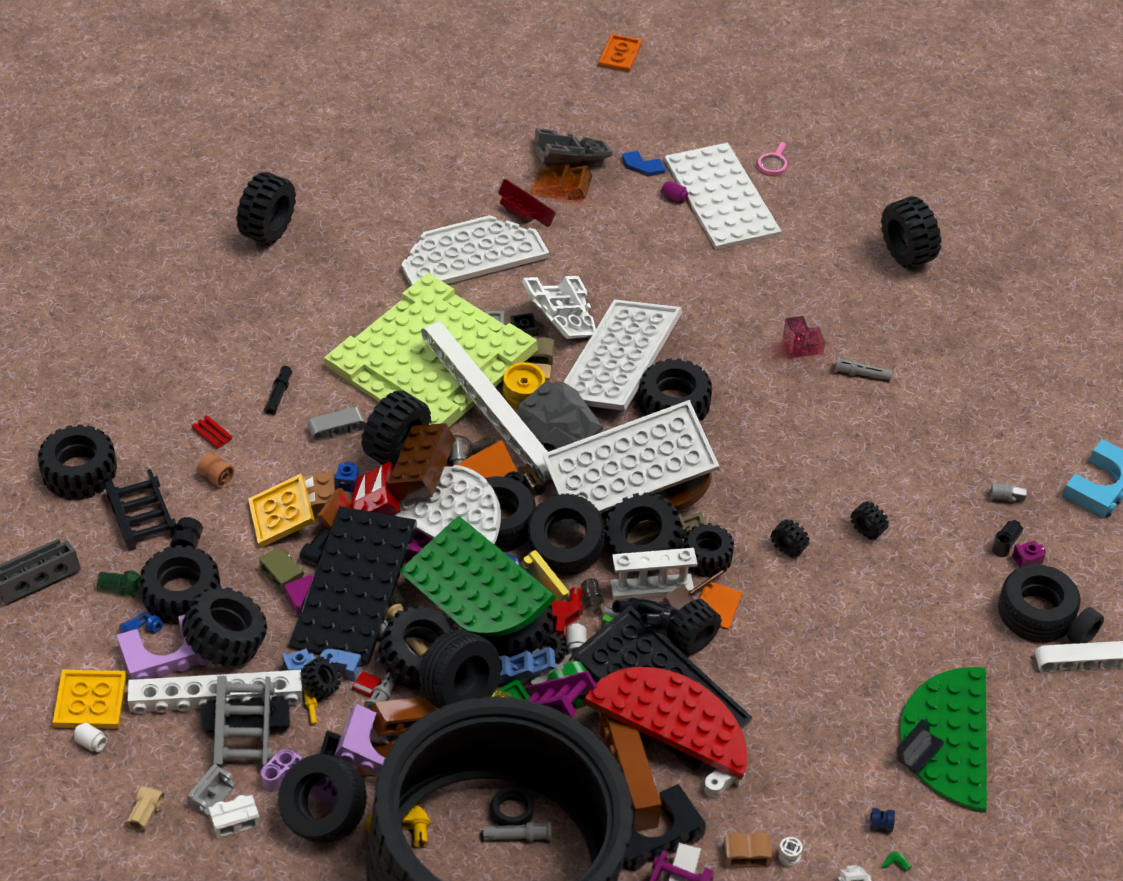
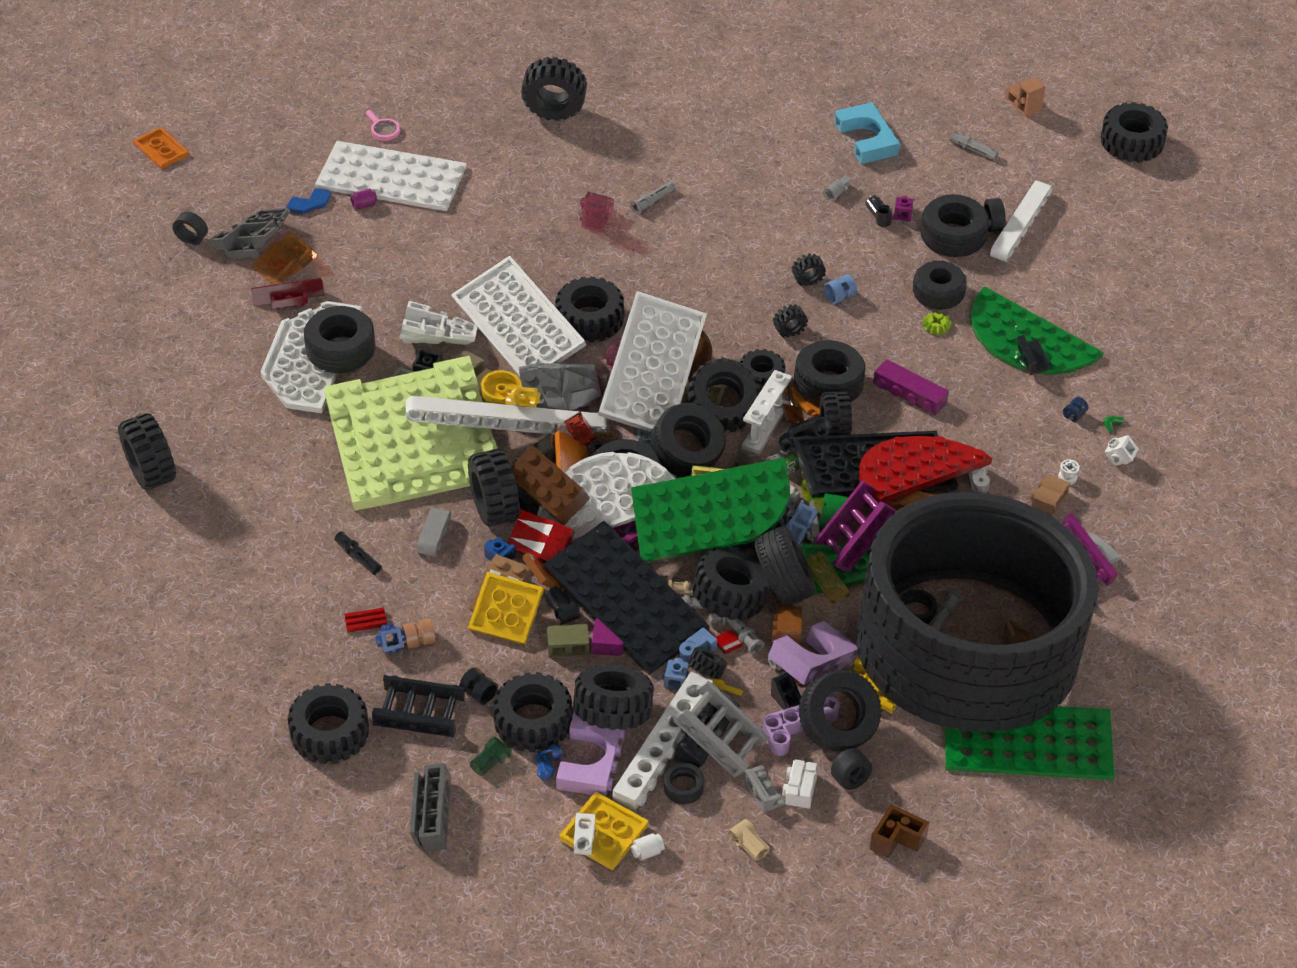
camera: 55 degrees left, 0 degrees up
none -> black tyre [172,211,208,245]
none -> black tyre [304,306,375,373]
none -> blue brick [375,623,406,654]
none -> yellow hips [505,386,540,407]
none -> clear red brick [564,412,595,444]
none -> white leg [574,813,596,855]
none -> black tyre [664,763,704,804]
none -> black tyre [794,340,866,406]
none -> medium blue wheel [824,274,857,305]
none -> black tyre [831,748,872,790]
none -> magenta brick [873,359,949,415]
none -> black tyre [913,260,967,310]
none -> lime gear [922,312,951,335]

